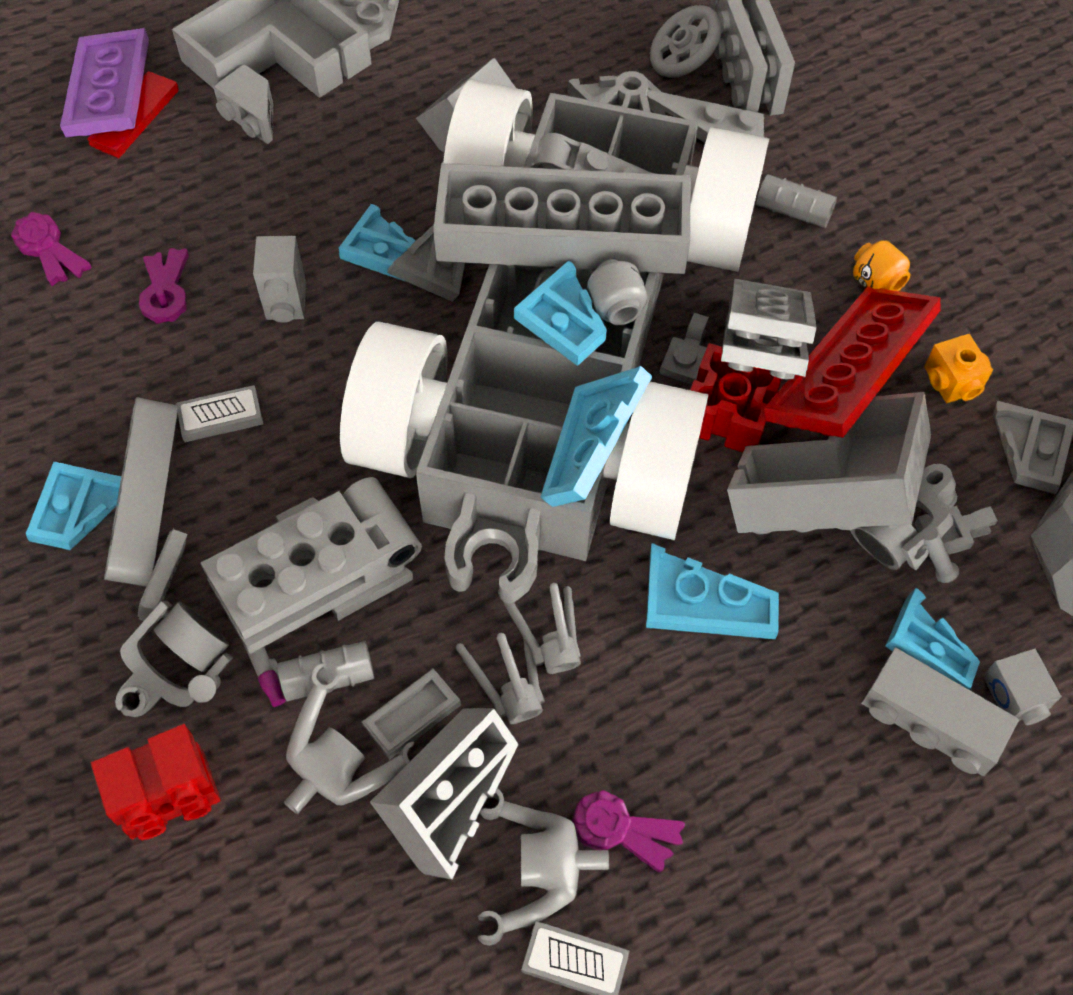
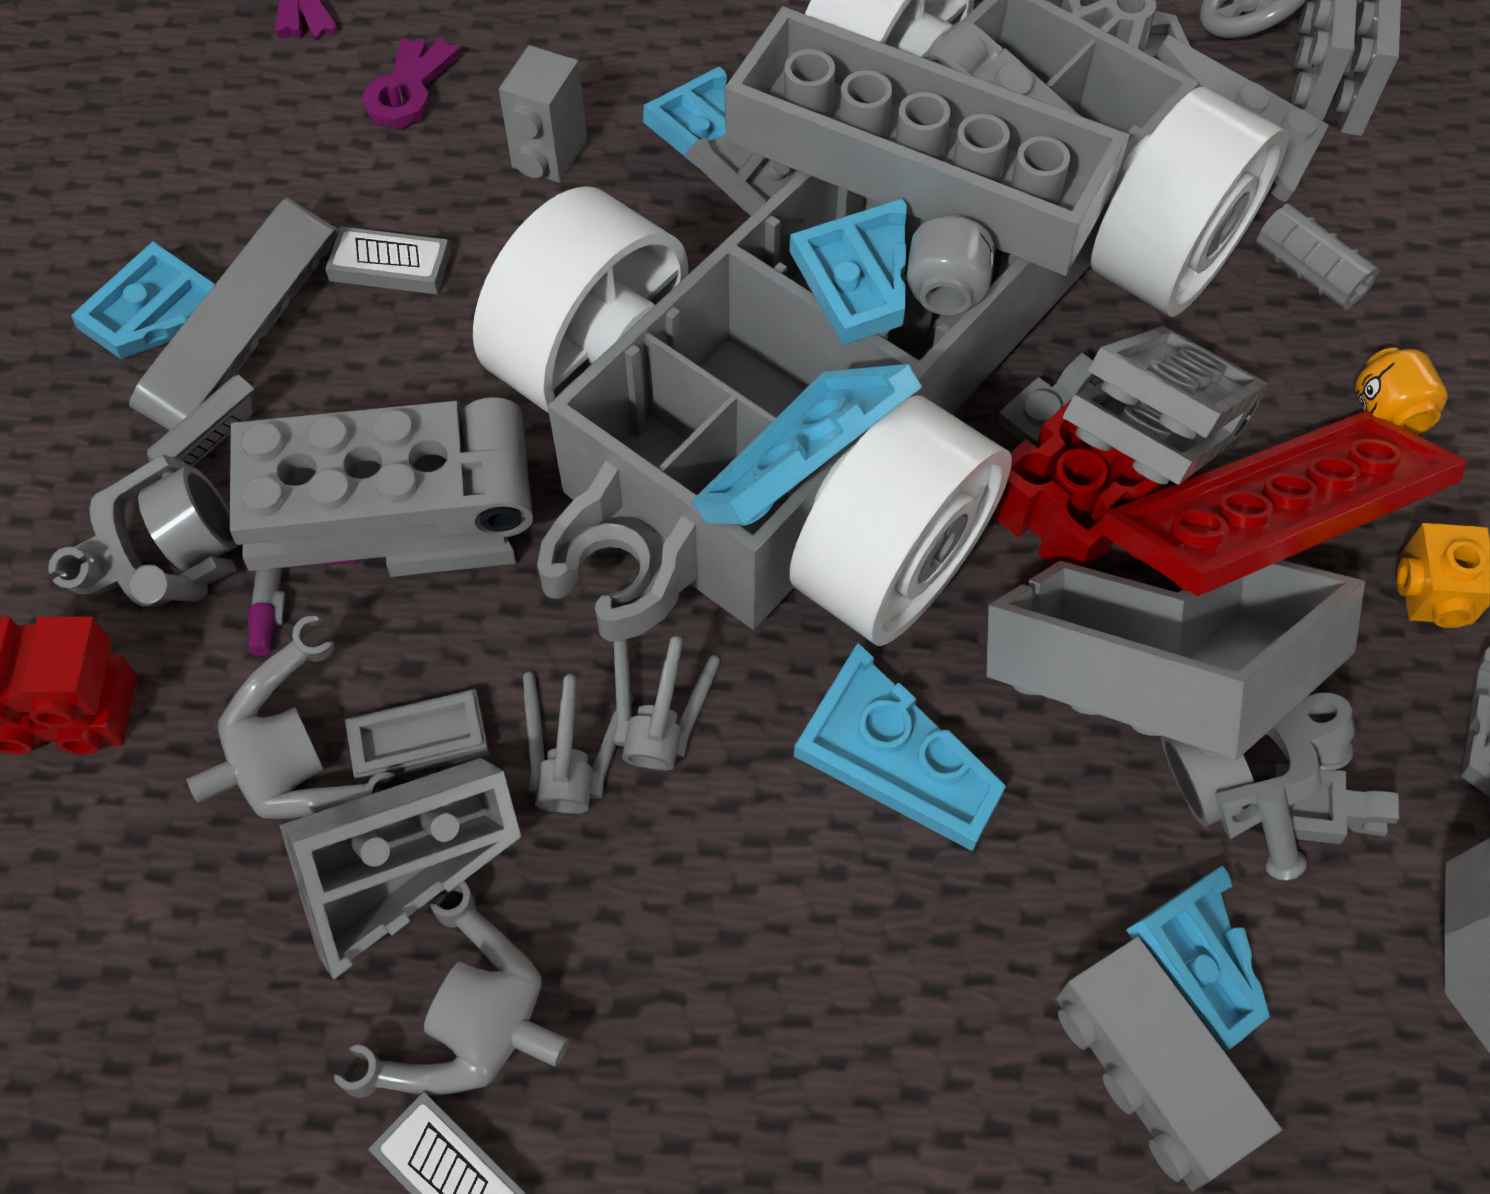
camera: 25 degrees right, 0 degrees up
light grey axle [278,641,375,701] -> none
magenta piece [571,790,685,872] -> none
light grey brick [982,649,1062,725] -> none

